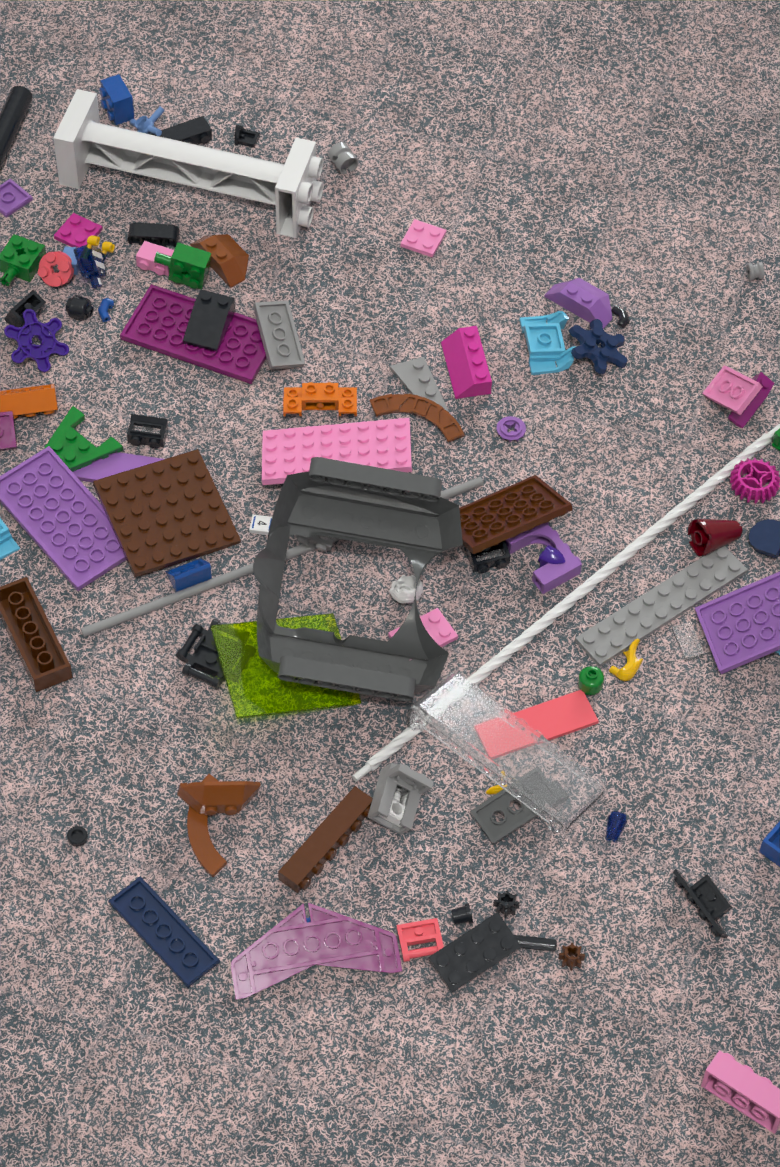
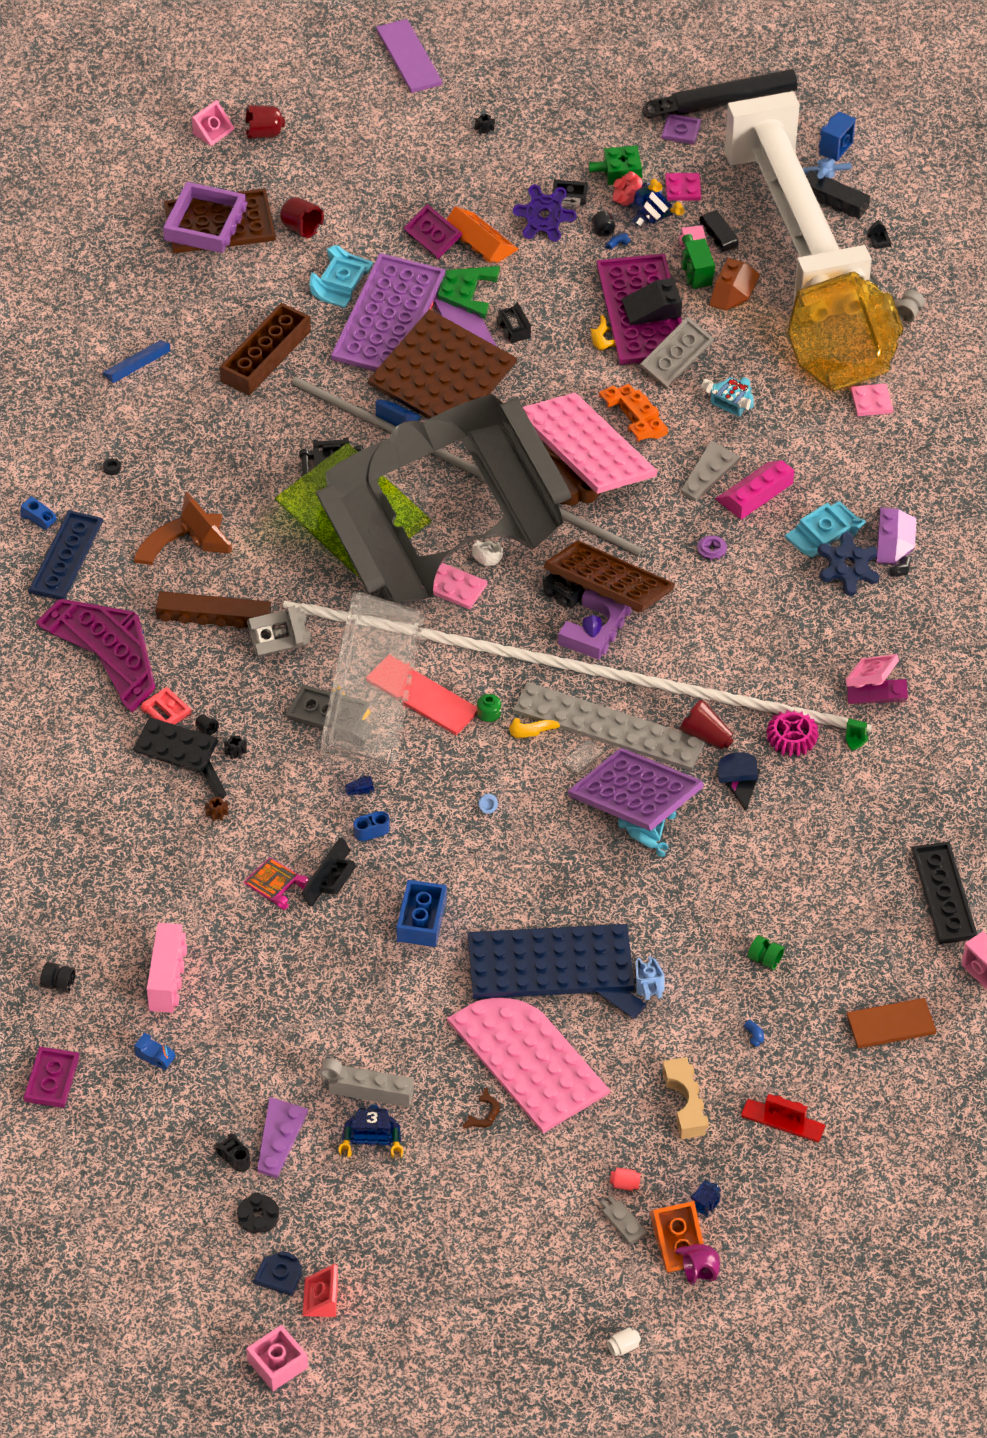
camera: 60 degrees right, 5 degrees down
dark orange tile [370,393,465,443] -> none
none -> blue leg [20,496,57,530]
none -> flag [244,857,309,910]
none -> blue beam [353,811,390,841]
none -> light blue tile [479,793,498,814]
none -> yellow piece [590,315,615,351]
none -> torso [700,377,754,417]
none -> clear yellow windscreen [787,271,904,392]

